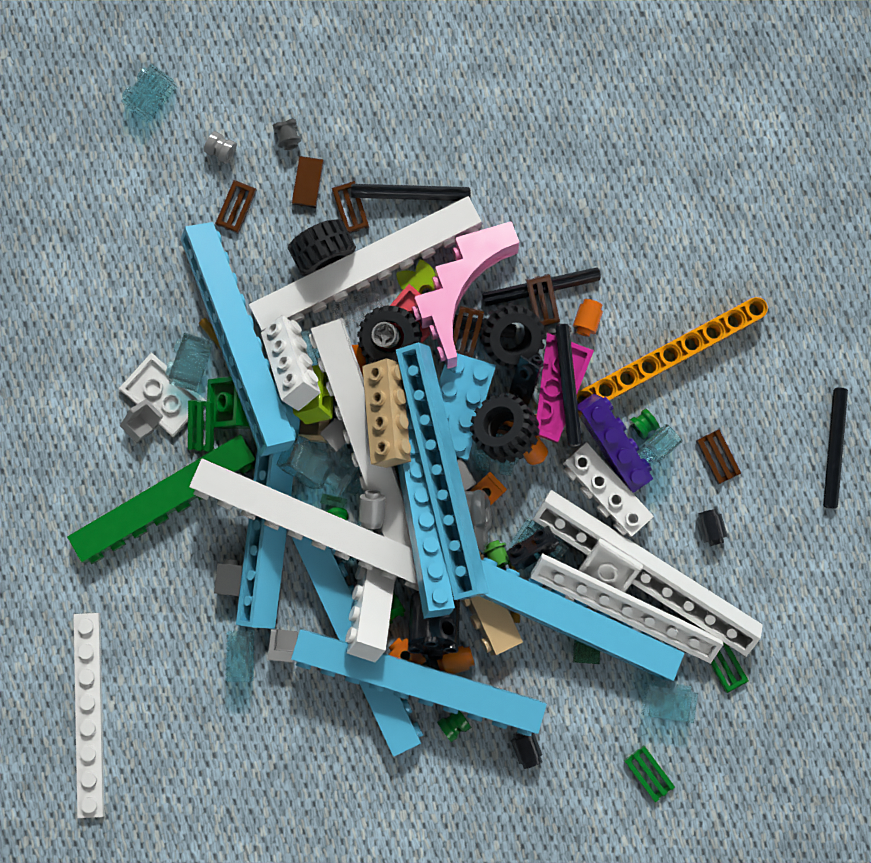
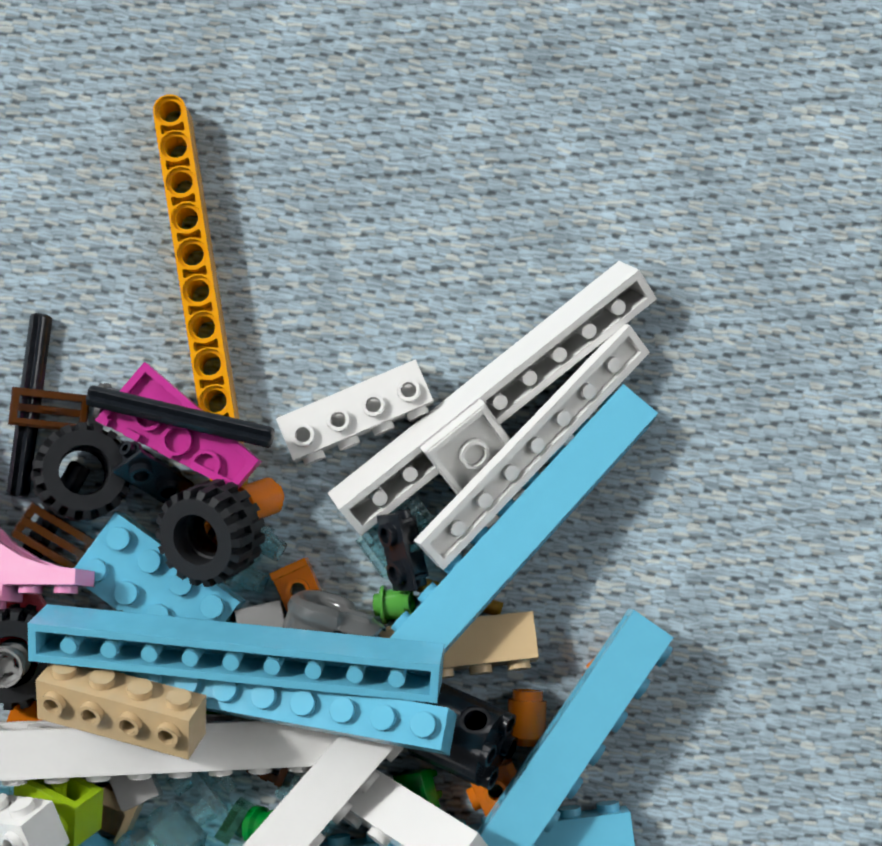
camera: 70 degrees left, 0 degrees up
light grey brick [359,490,385,529] -> none
green wheel [437,710,472,743] -> none
black brick [511,732,543,769] -> none
orange brick [573,299,603,337] -> none
clear green plate [573,640,600,664] -> none
dark purple brick [578,394,653,493] -> none
green tile [624,745,675,803] -> none
green wheel [629,408,660,440] -> none
clear light blue brick [639,424,682,465] -> none
clear light blue brick [640,680,698,724] -> none
reddish brown tile [696,429,741,484] -> none
black brick [697,508,728,546] -> none
green tile [710,642,749,693] -> none
black axle [823,387,848,509] -> none

